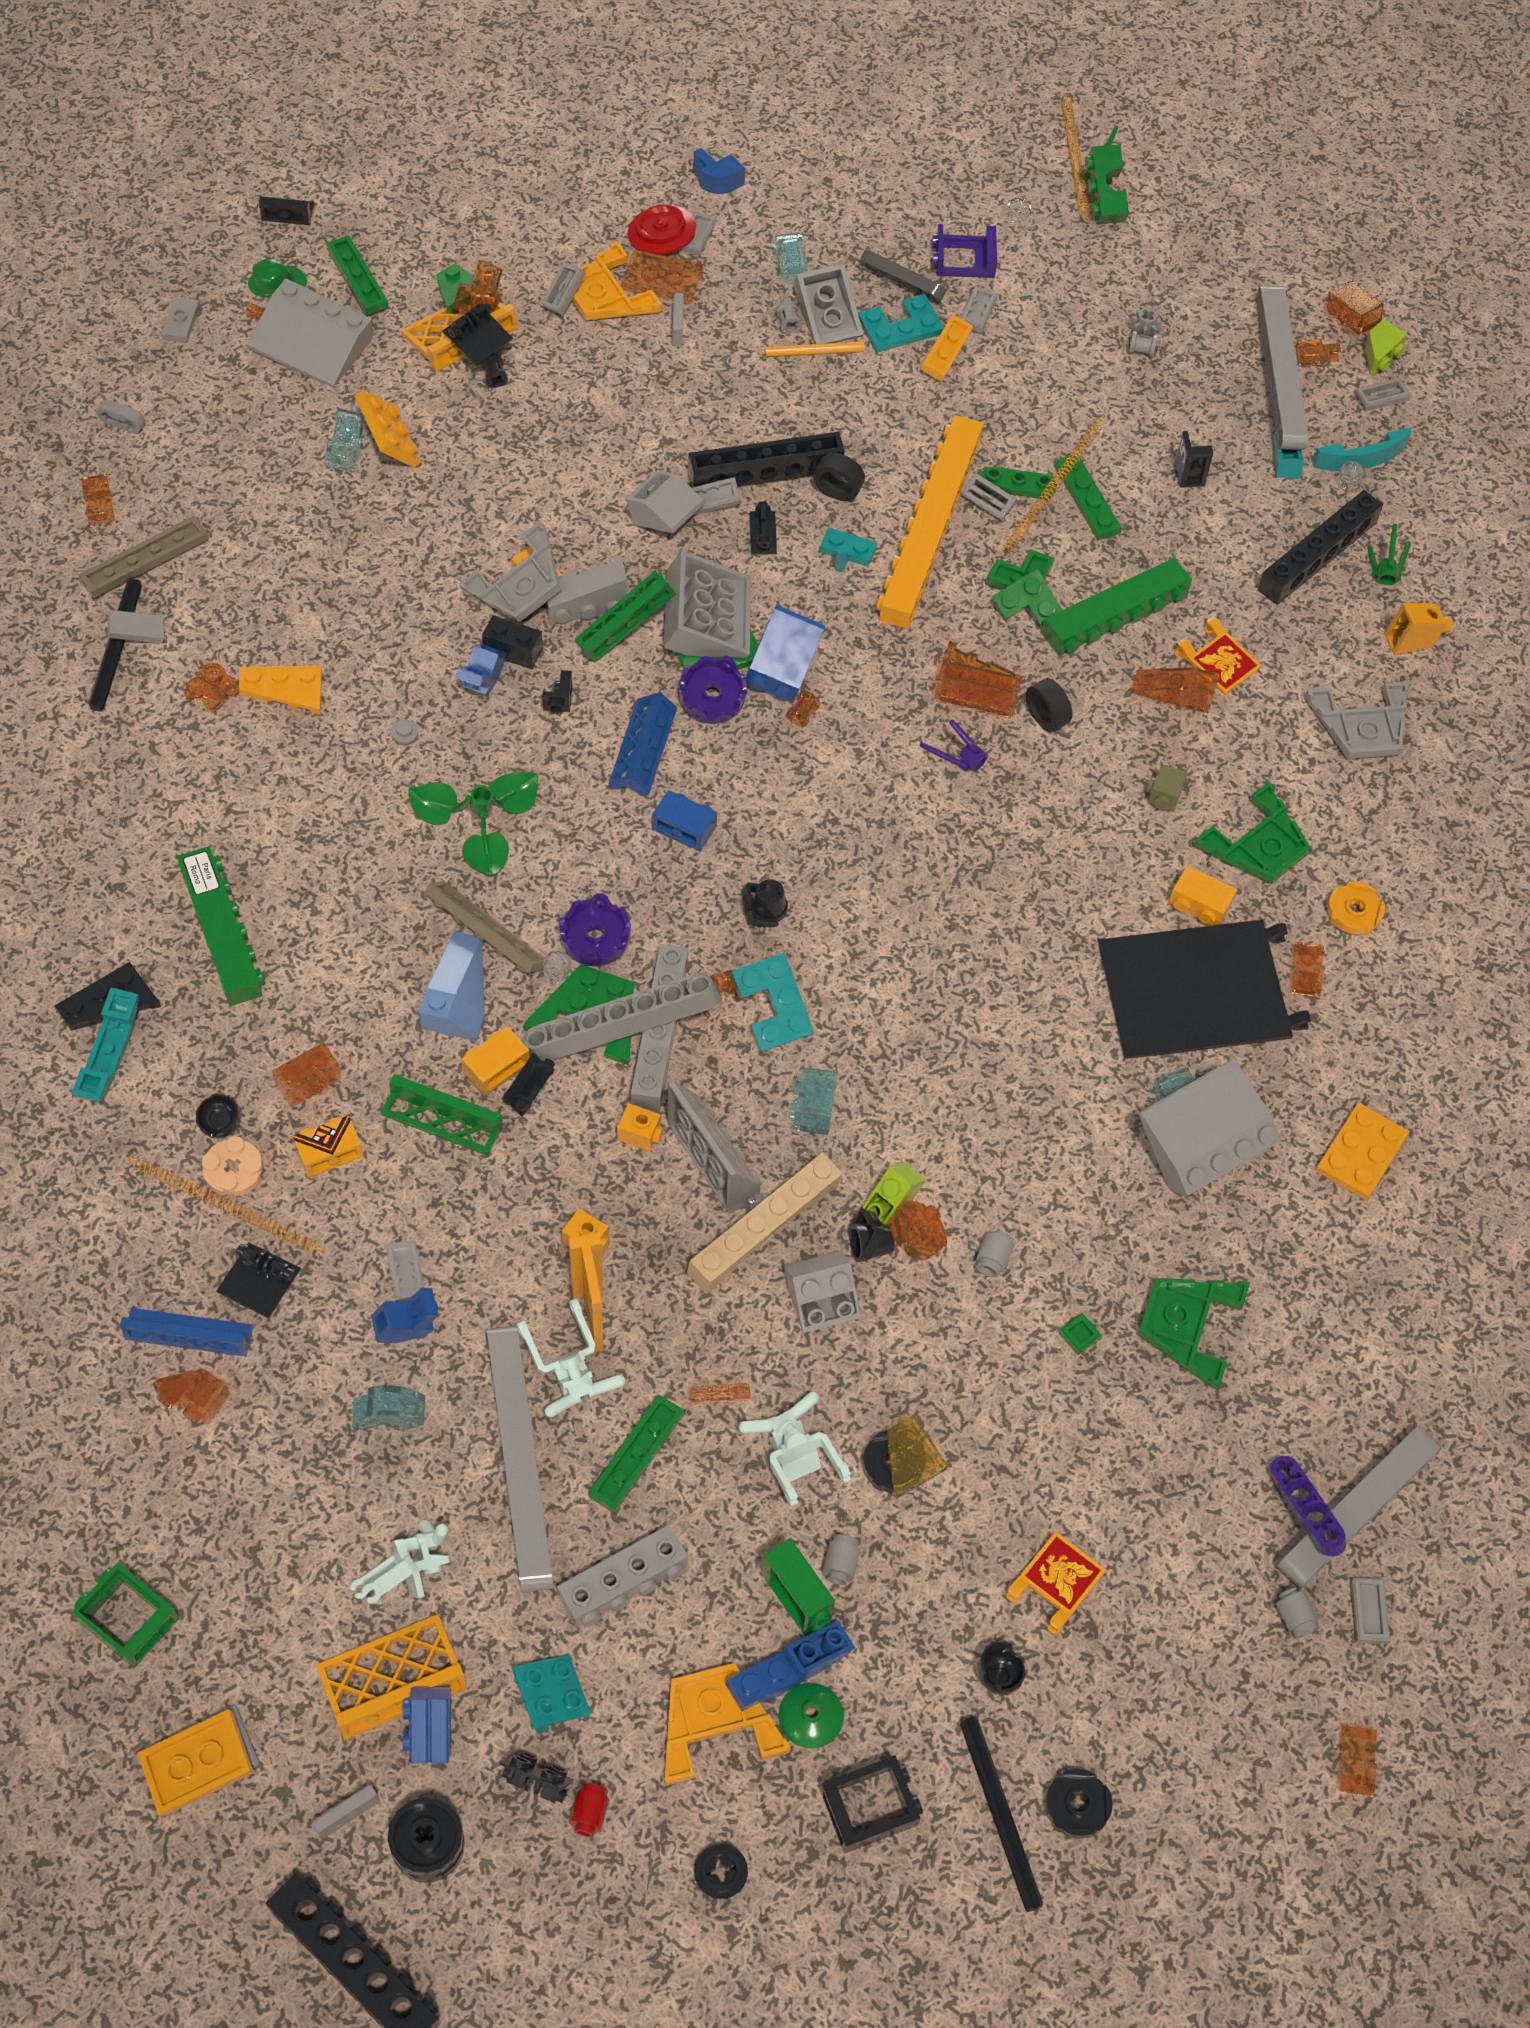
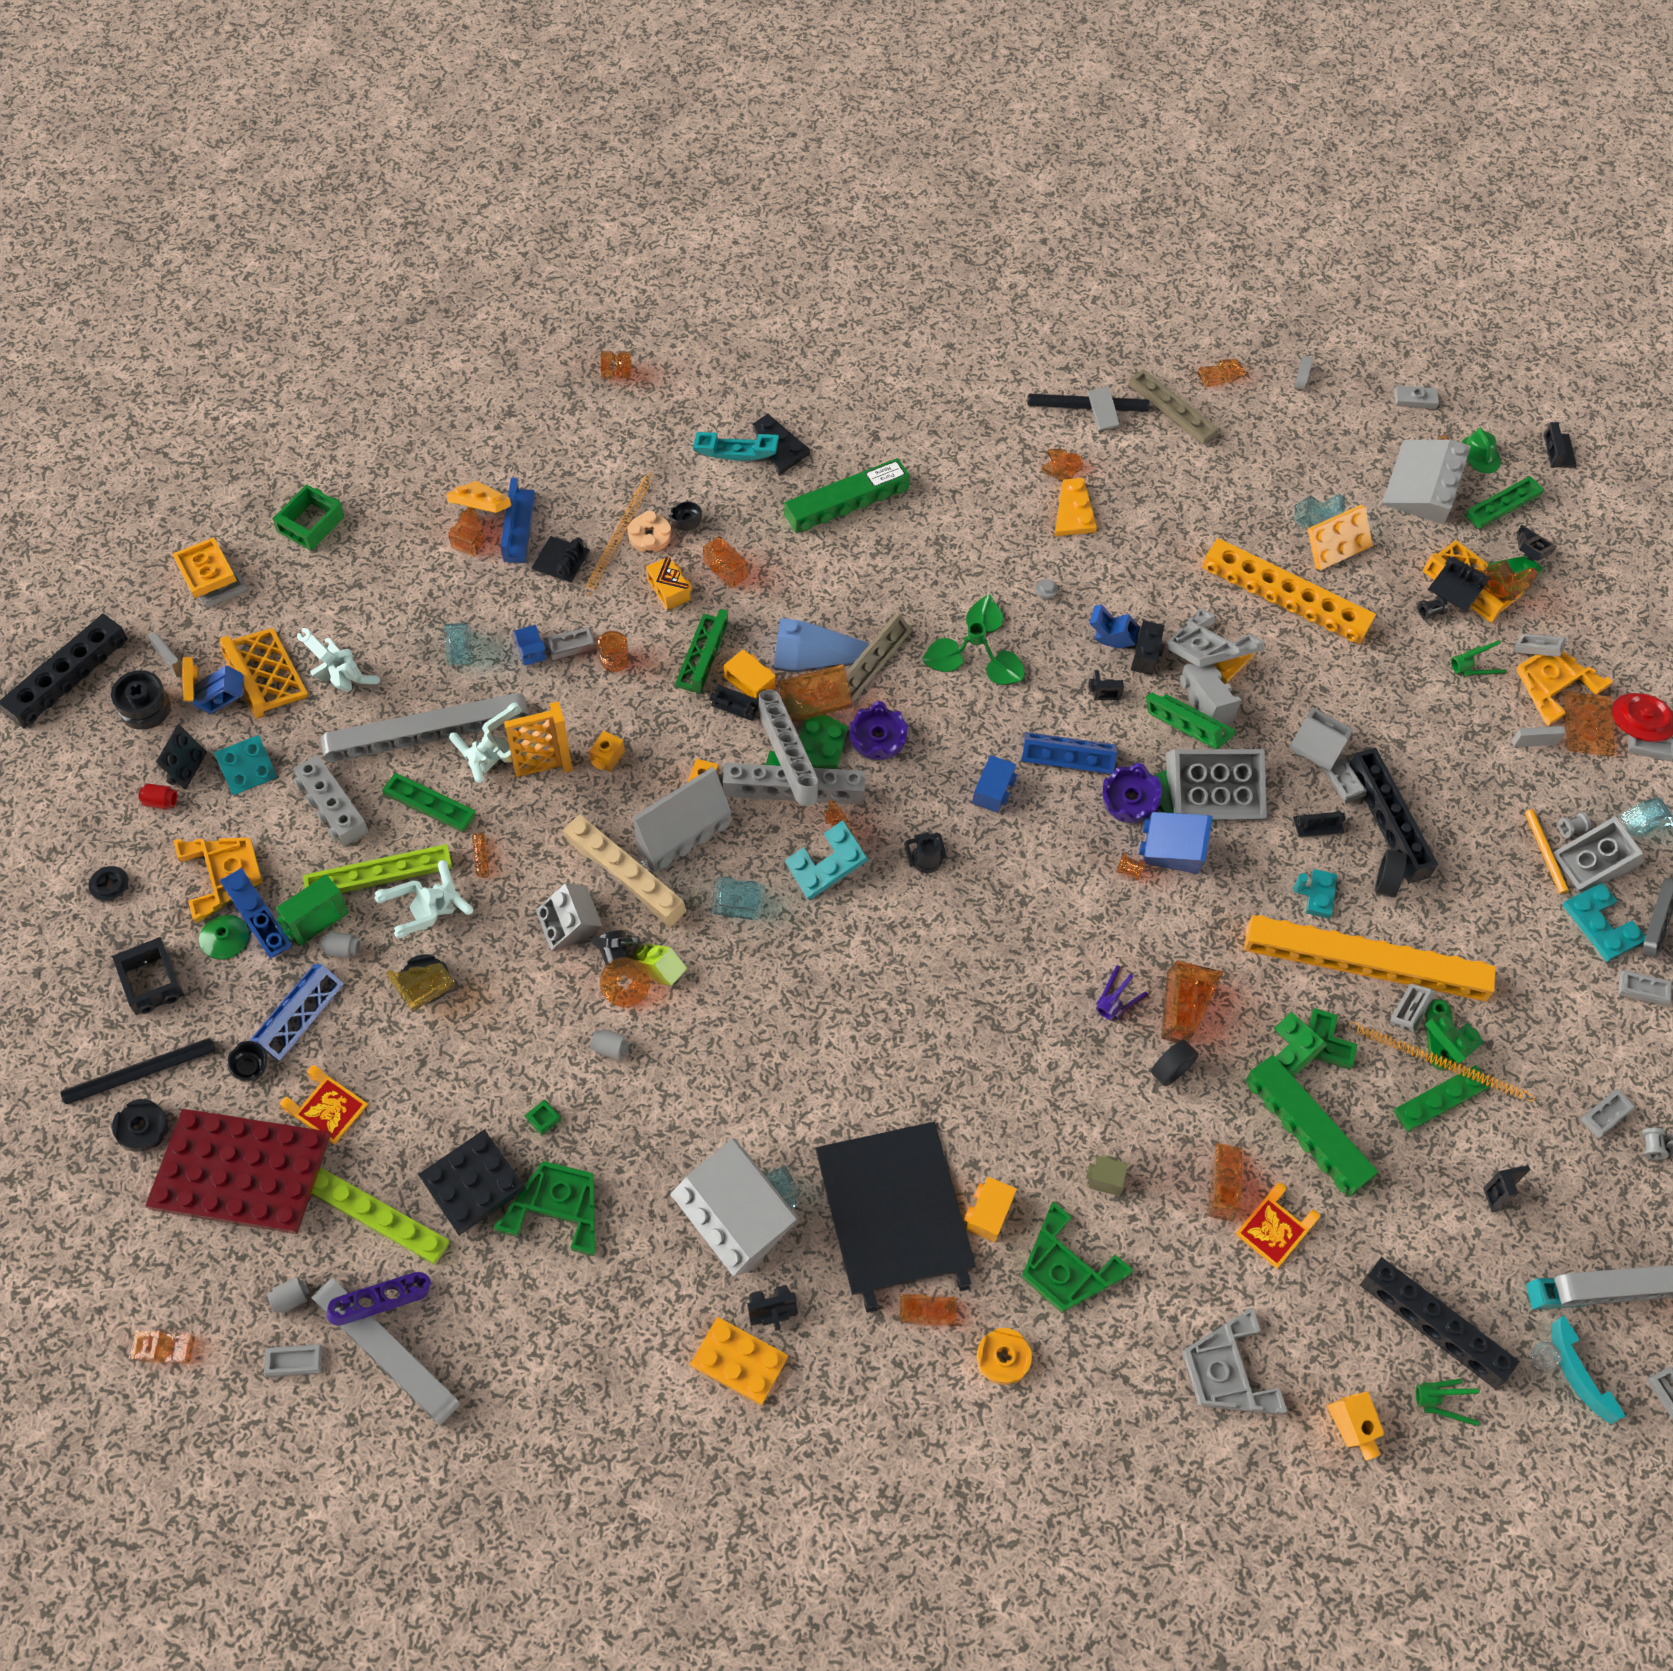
camera: 85 degrees right, 0 degrees up
light orange plate [920,314,974,382] -> none
none -> dark red plate [145,1108,331,1235]
none -> light orange wing [182,657,198,701]
none -> fence [249,964,344,1061]
none -> lime plate [303,844,453,893]
none -> lime plate [311,1167,450,1265]
none -> black plate [418,1129,526,1236]
none -> light orange wing [446,481,511,513]
none -> clear orange wheel [598,631,629,672]
none -> black hips [747,1285,798,1331]
none -> clear orange tile [778,664,853,722]
none -> light orange brick [1202,538,1376,644]
none -> green plate [1425,1011,1484,1064]
none -> green plant [1451,640,1507,677]
none -> black wing [1517,525,1557,561]
none -> light grey plate [1580,1088,1636,1138]

